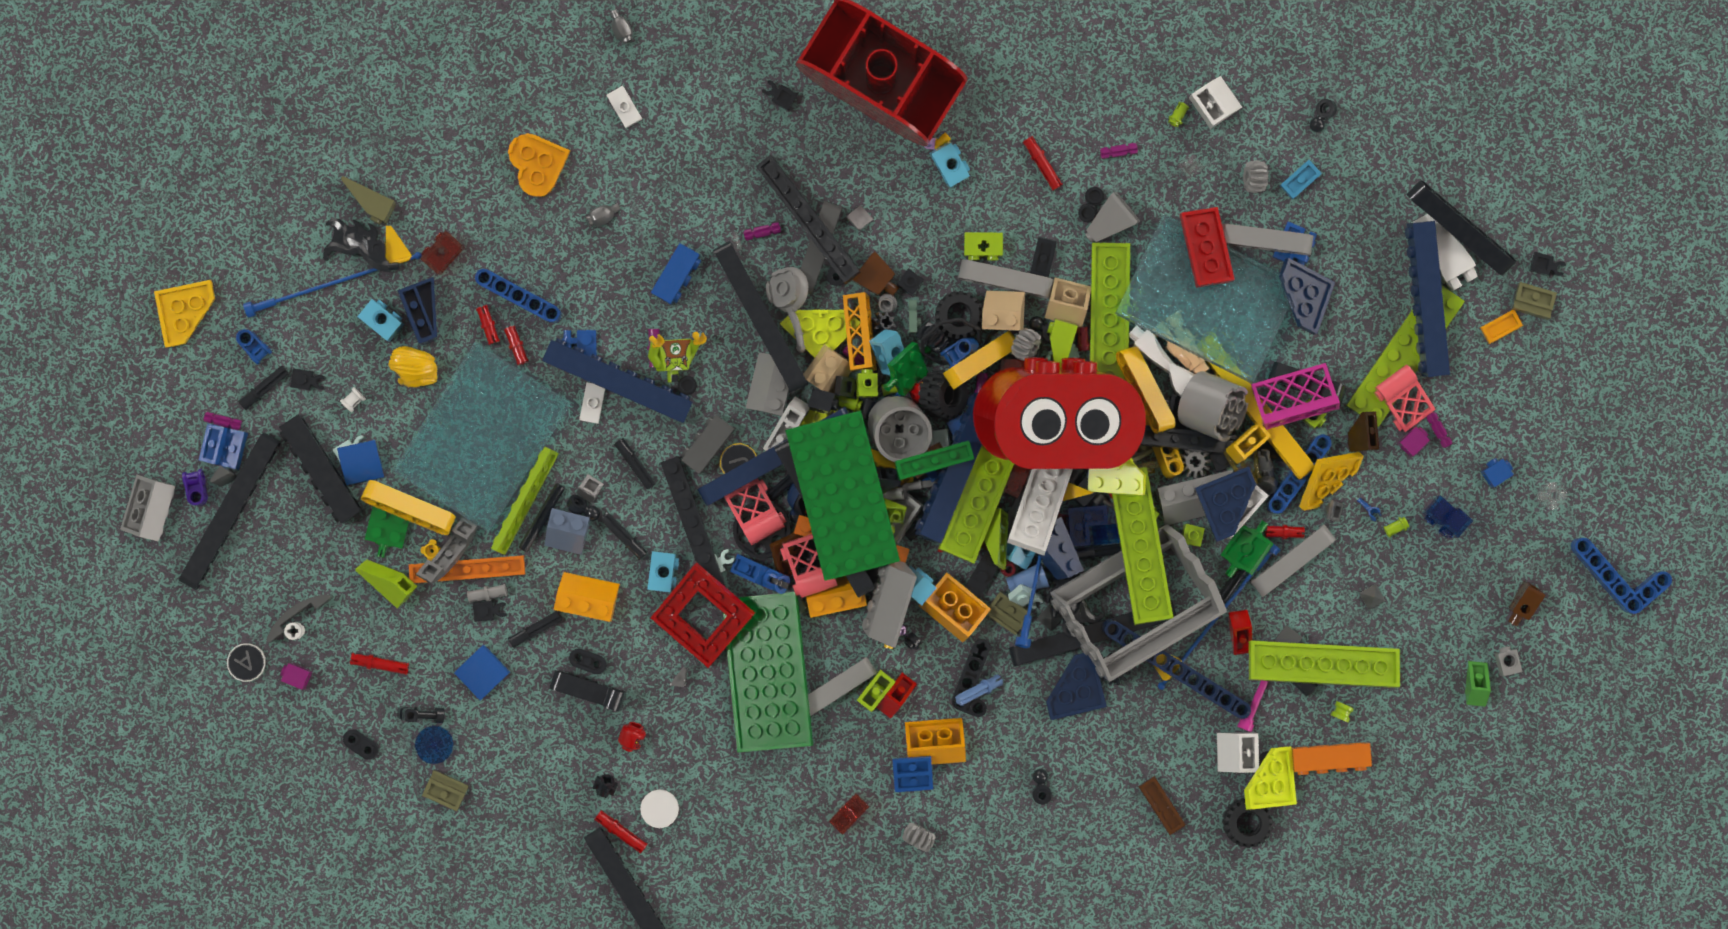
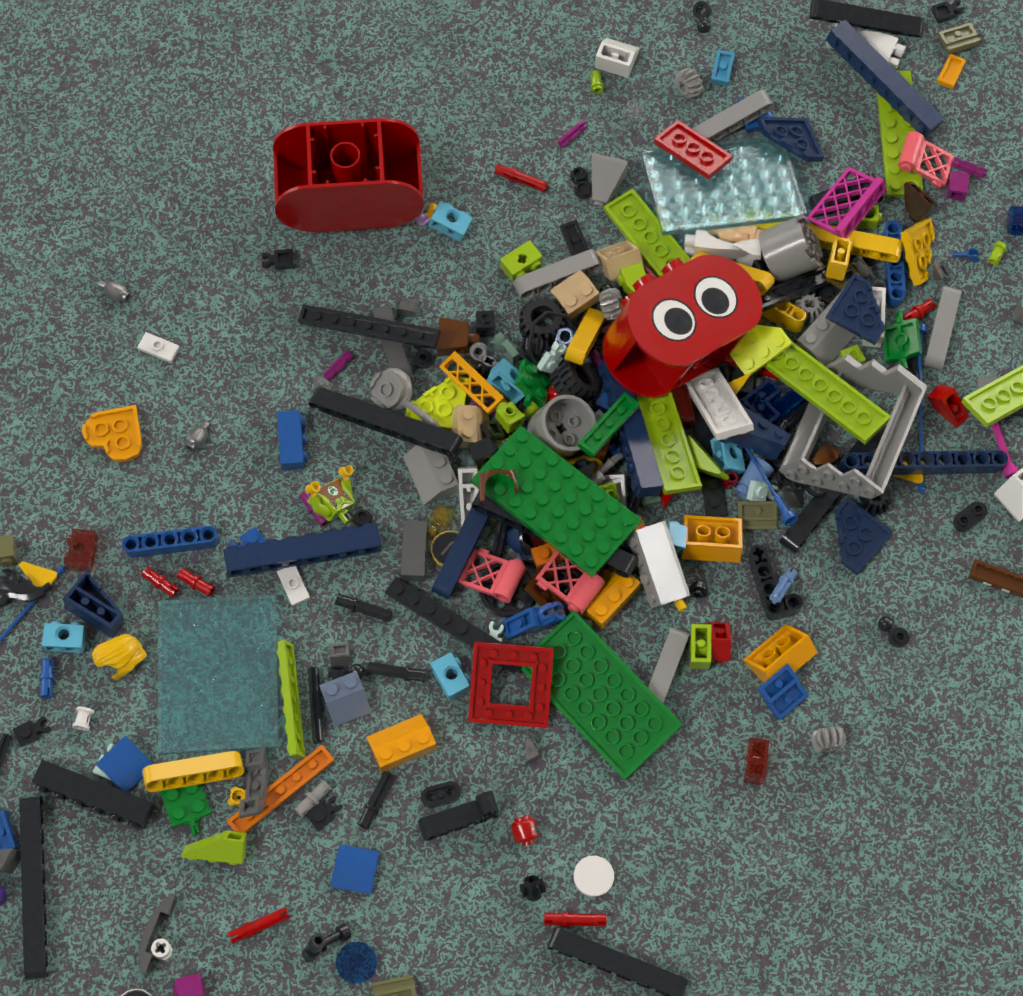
camera: 40 degrees left, 20 degrees down
none -> blue pin [39,658,55,699]
none -> clear yellow plate [427,504,454,538]
none -> reddish brown helmet [479,470,518,503]
none -> light aqua plate [537,341,568,373]
none -> reddish brown piece [811,442,842,466]
none -> black plate [953,502,988,532]

